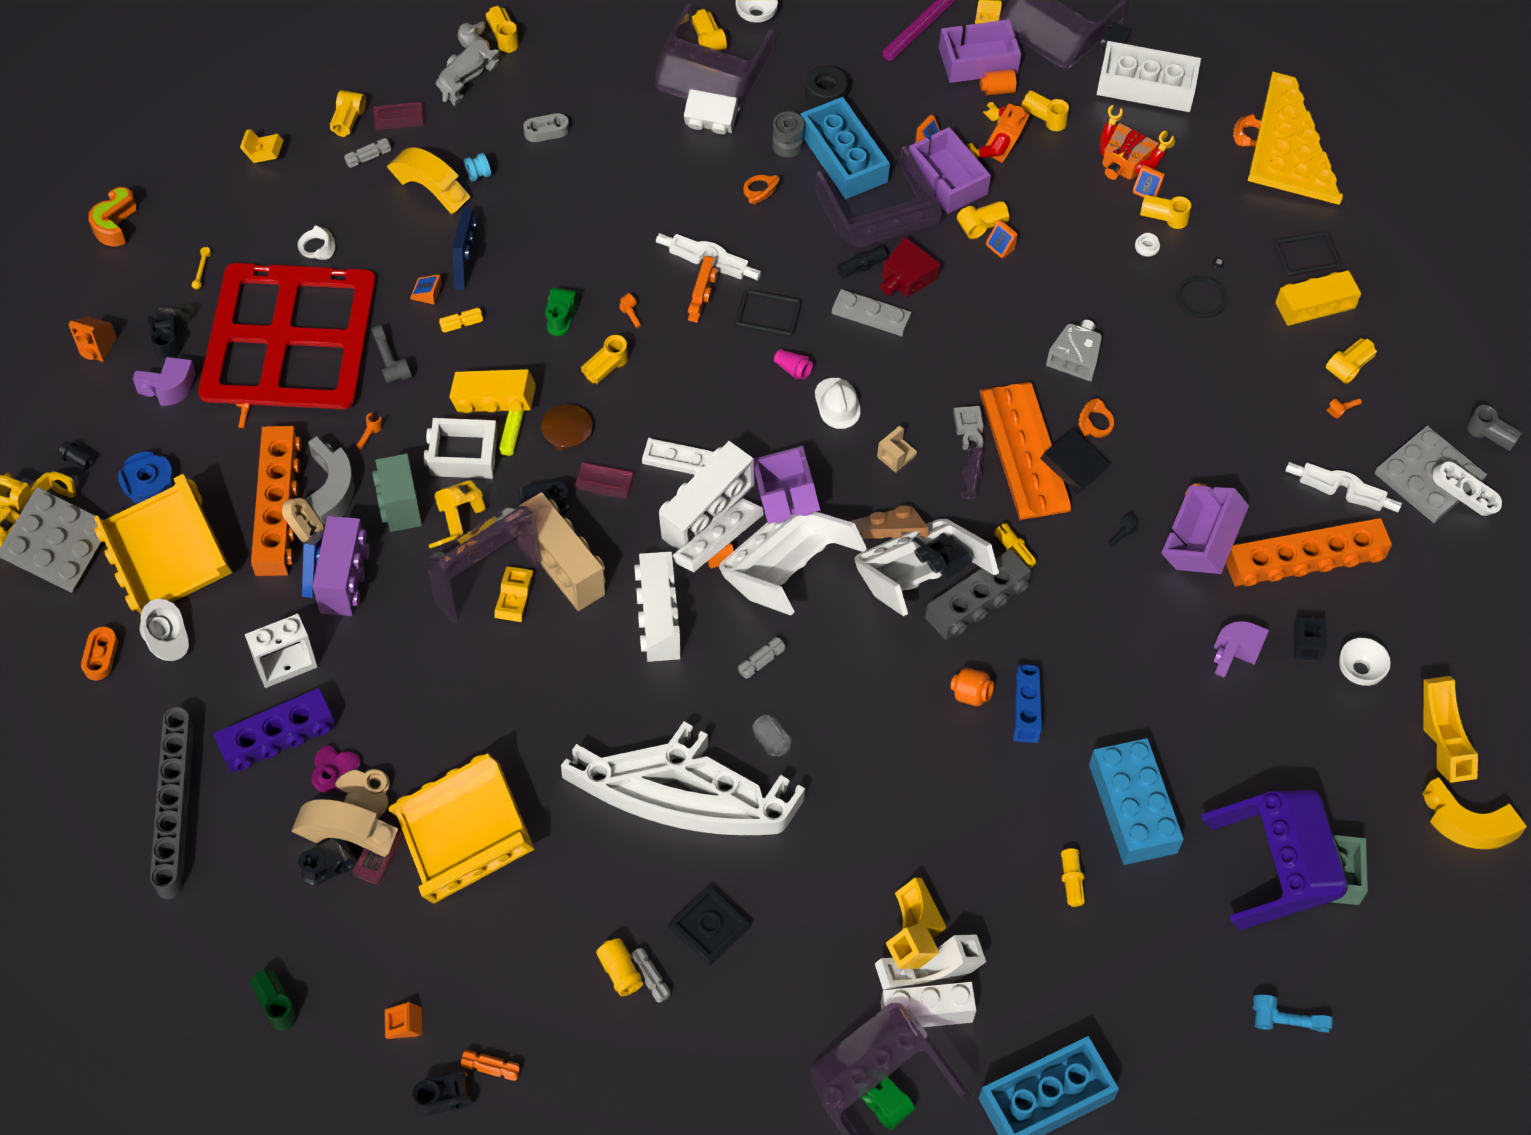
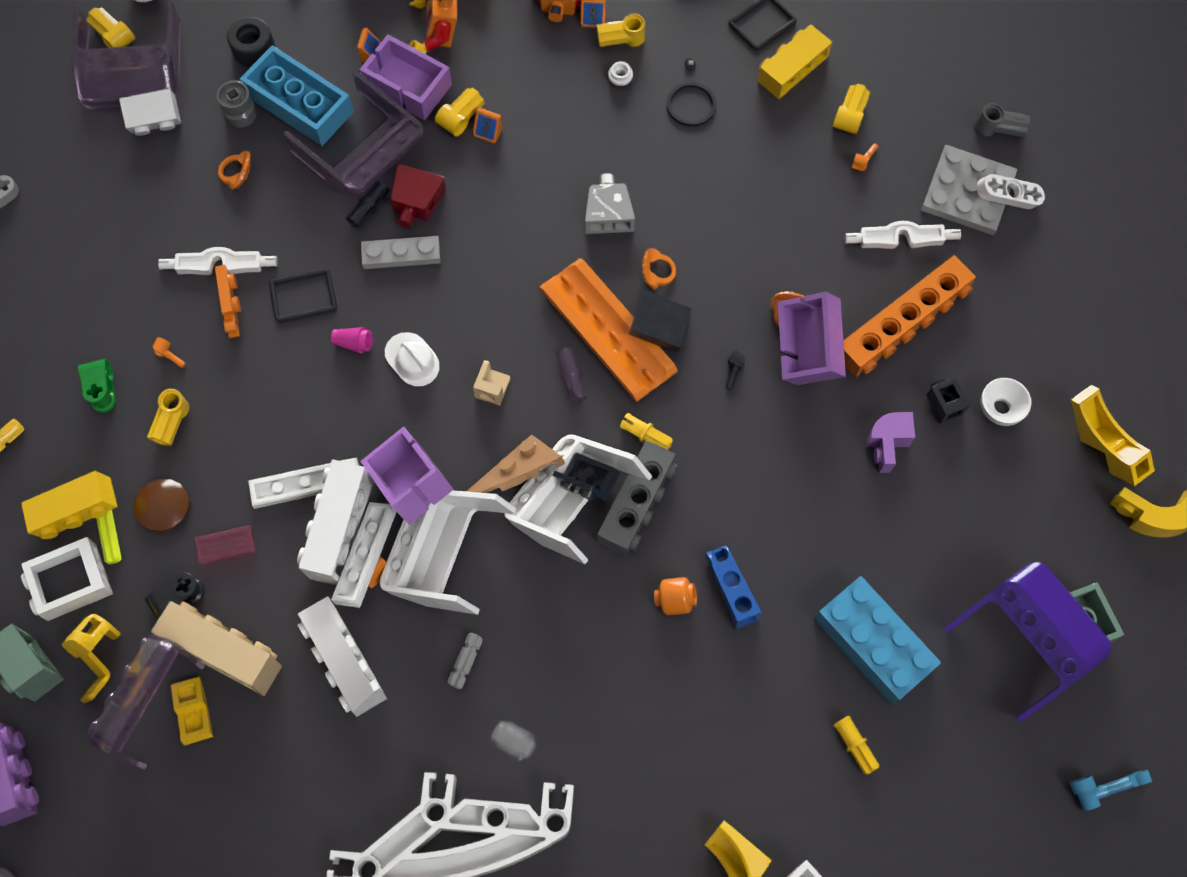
camera: 25 degrees left, 10 degrees up
light grey plate [953,406,984,450] -> none

